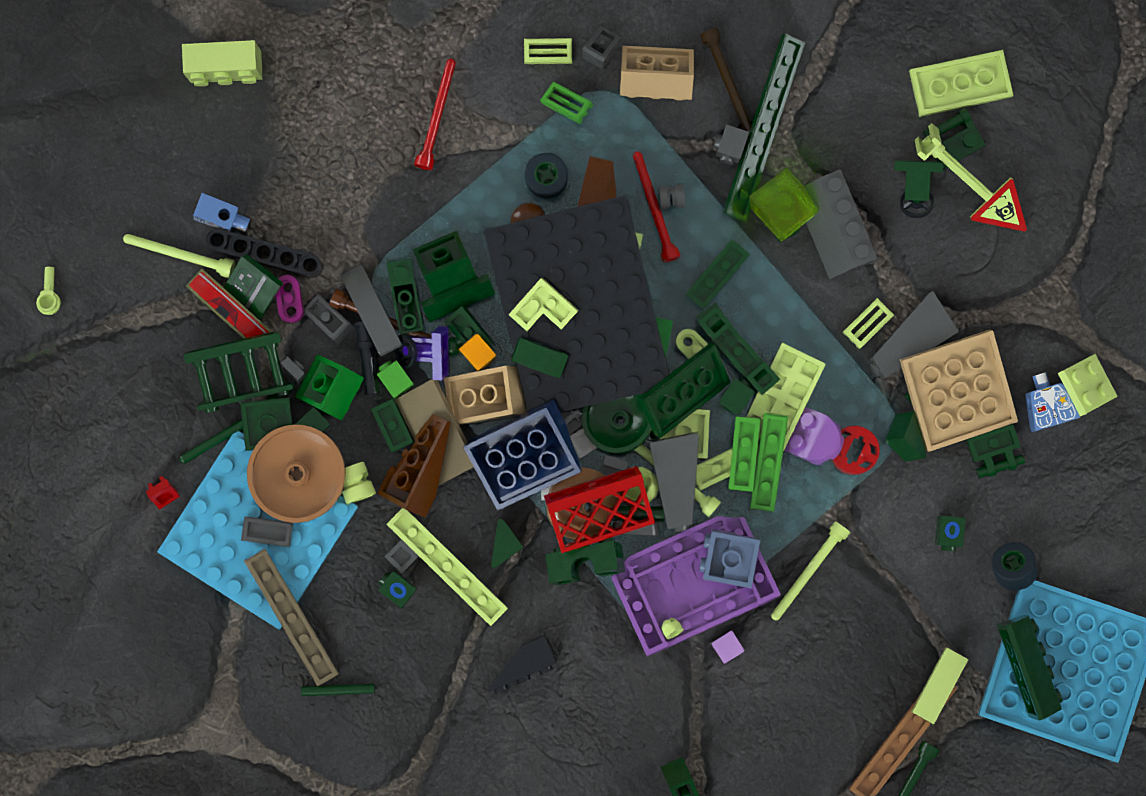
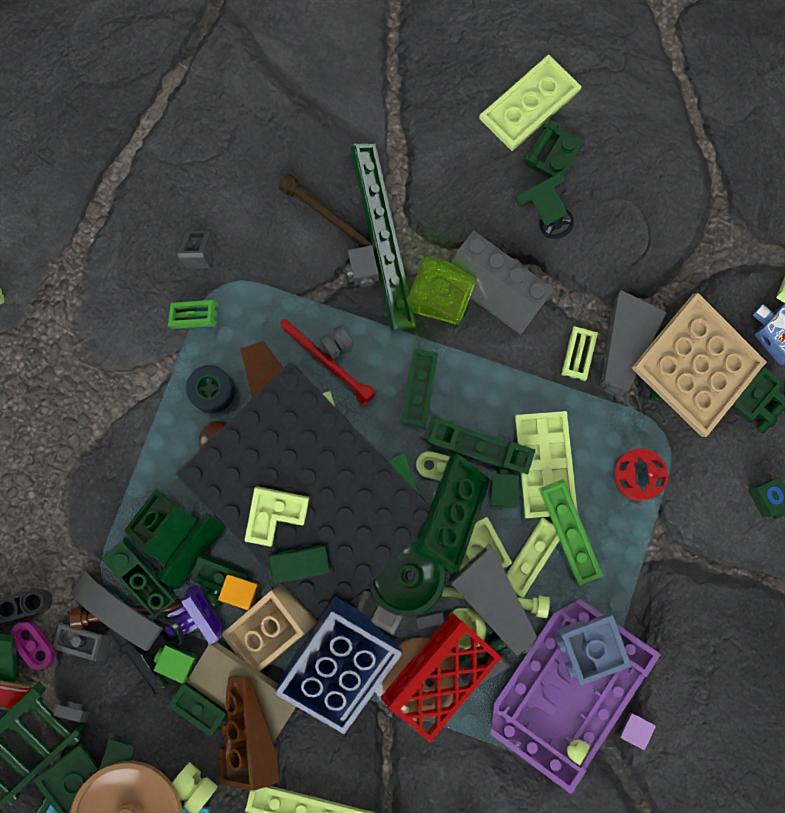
camera: 25 degrees left, 5 degrees down
green slope [295,354,364,421] -> none
red piece [414,58,456,170] -> none
dark green slope [491,519,524,568] -> none
yellowish green tile [524,38,572,64] -> none
dark green arch [545,538,626,586] -> none
tan slope [620,46,694,100] -> none
bright green plate [728,416,760,492] -> none
yellowish green piece [771,521,851,620] -> none
medium lavender slope [784,407,844,465] -> none
dark green slope [885,411,926,462] -> none
yellowish green piece [915,123,1027,232] -> none

